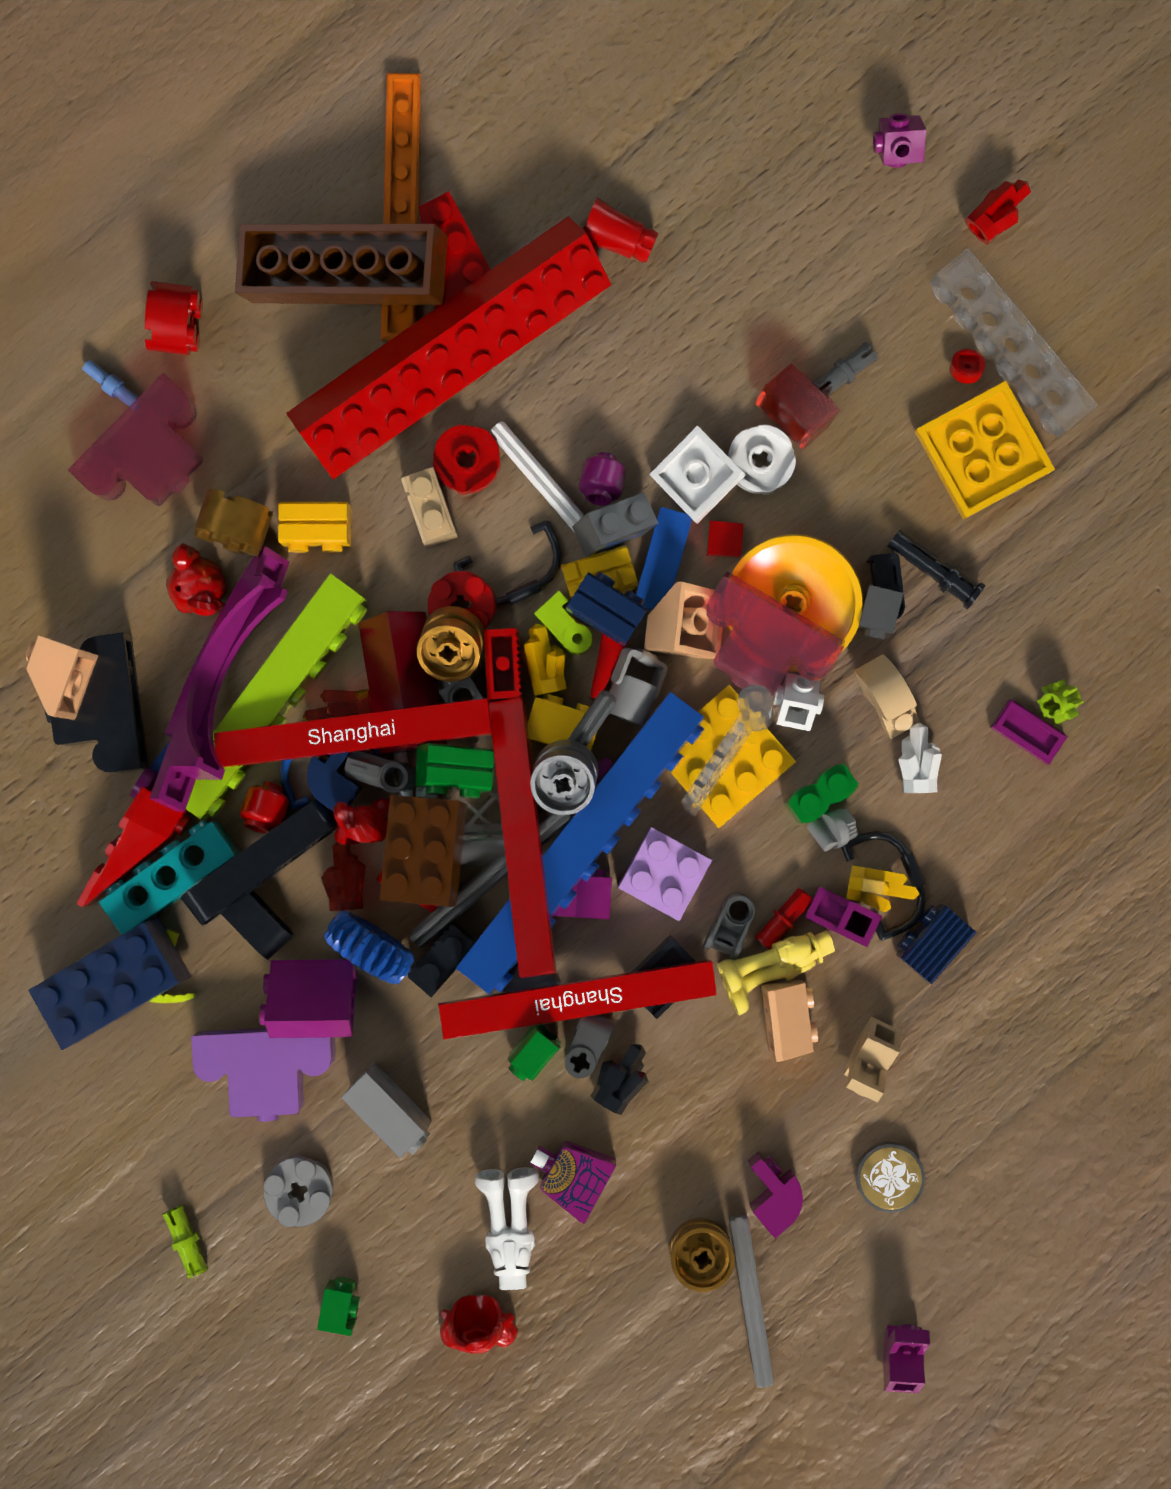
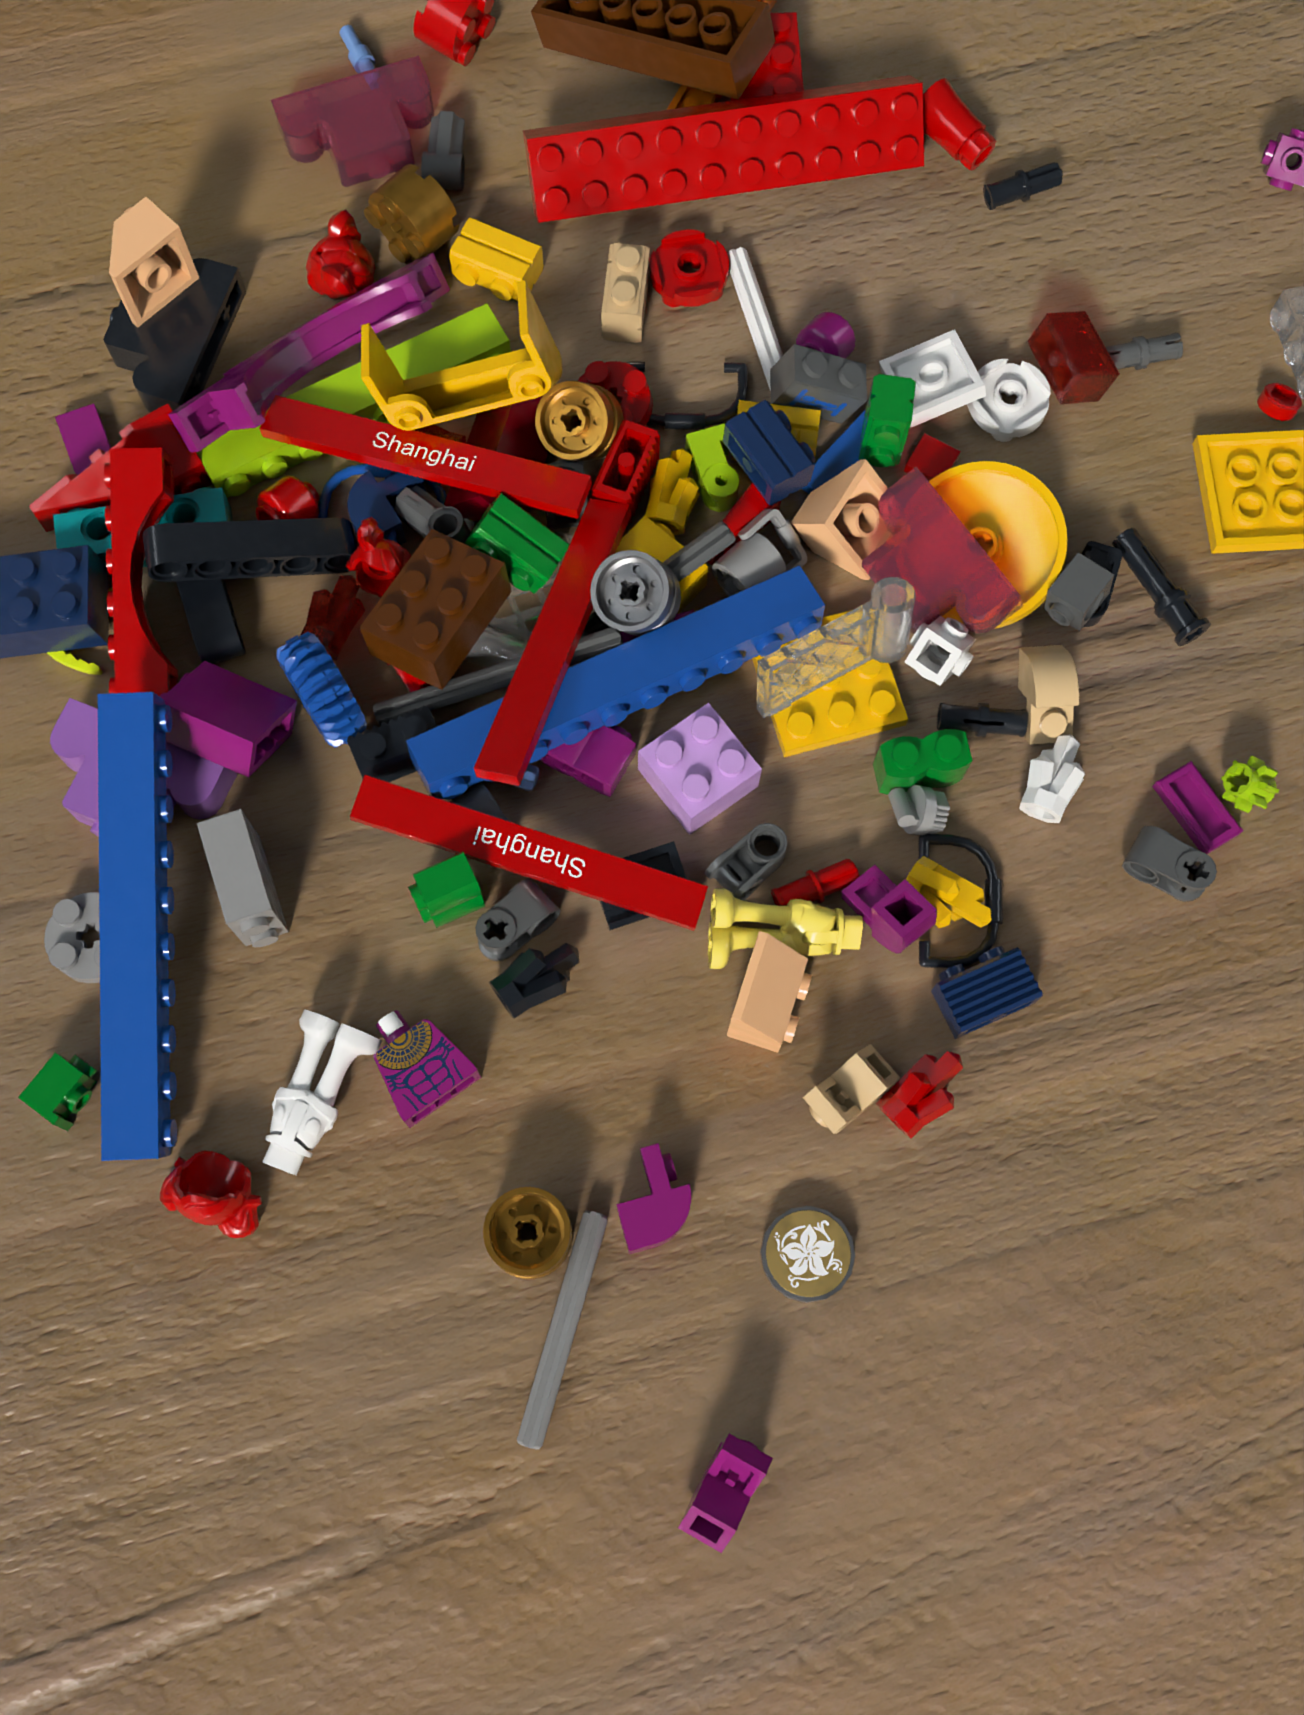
camera: 20 degrees right, 15 degrees down
none -> magenta tile [55,403,112,475]
none -> blue brick [97,692,177,1161]
none -> red arch [104,447,178,696]
none -> yellow windscreen [361,280,562,431]
none -> dark grey piece [421,111,466,191]
none -> green brick [858,374,916,468]
none -> red rock [876,1051,963,1139]
none -> black pin [937,703,1028,737]
none -> black axle [983,162,1063,210]
none -> dark grey piece [1122,826,1217,902]

